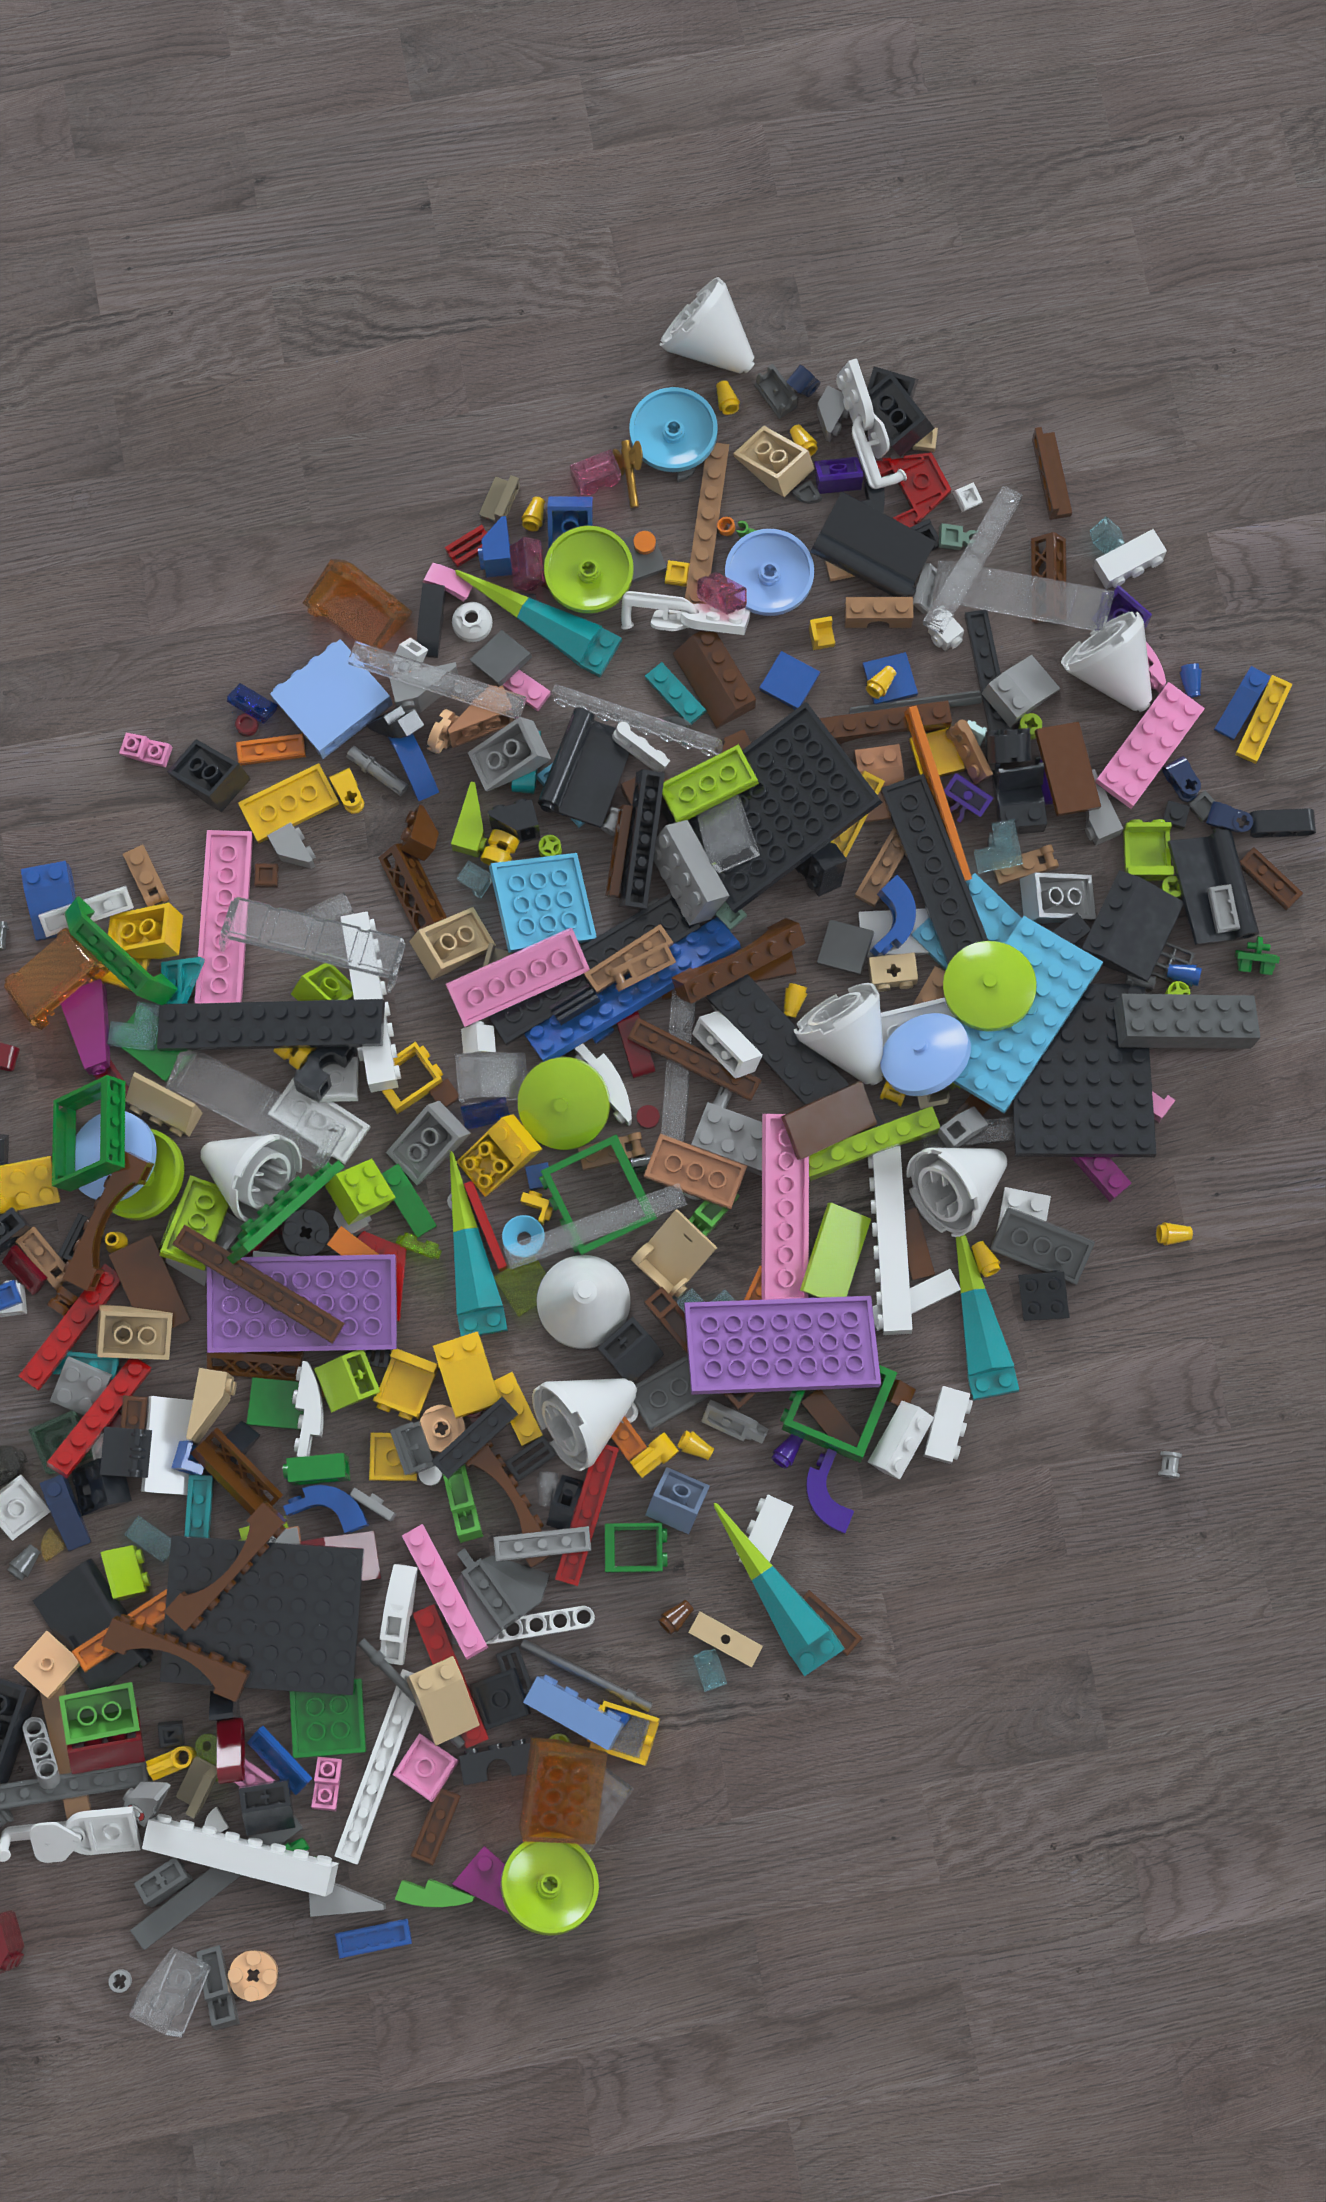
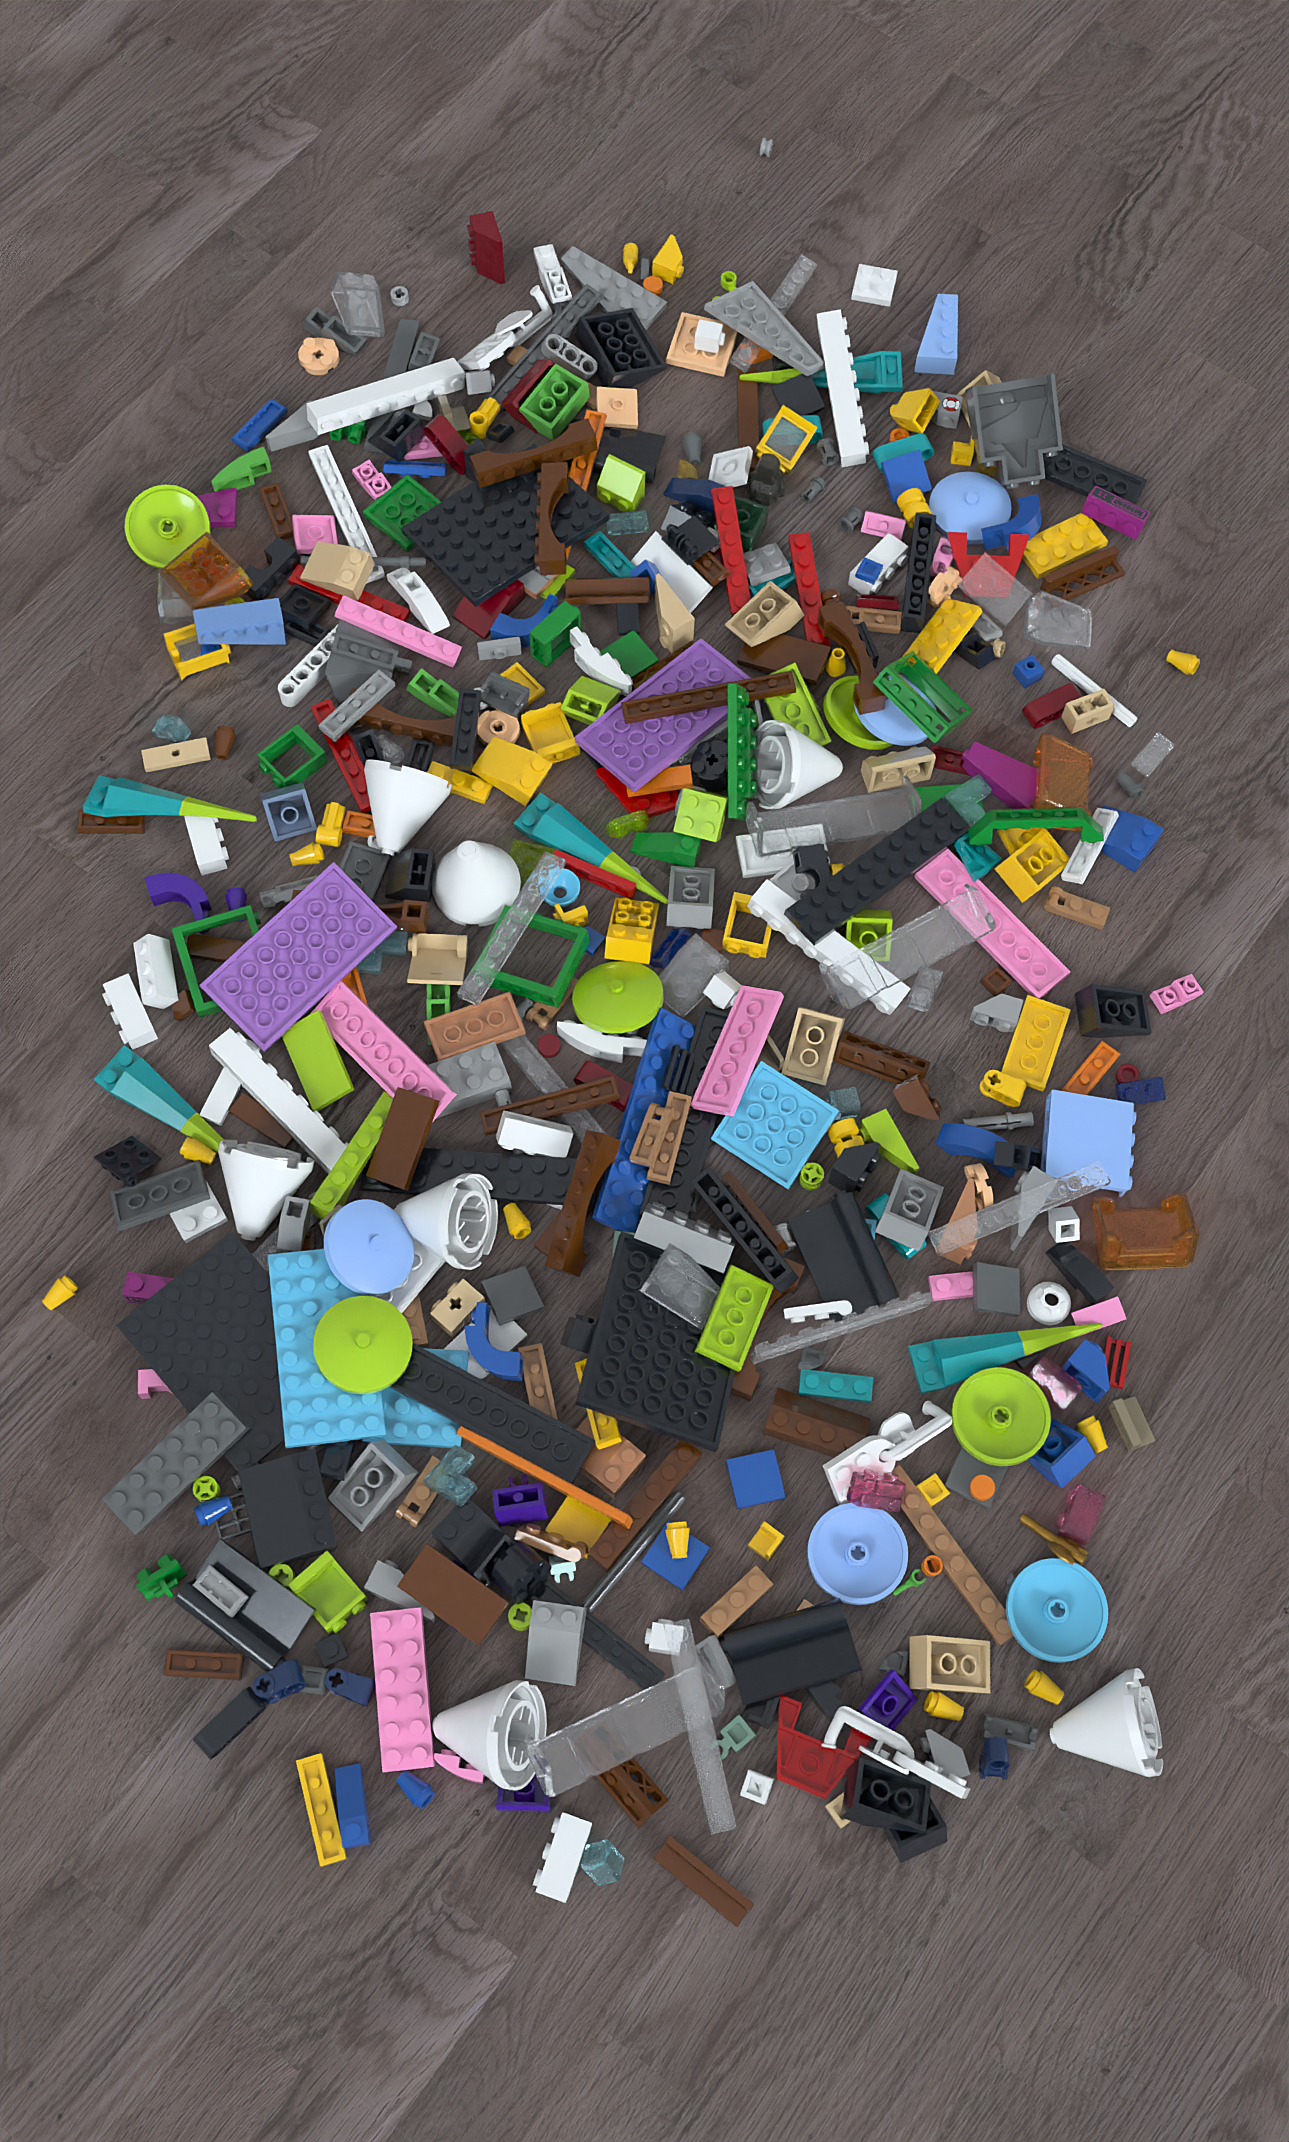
camera: 135 degrees right, 10 degrees down
flat silver bar [520,1639,653,1712] -> none

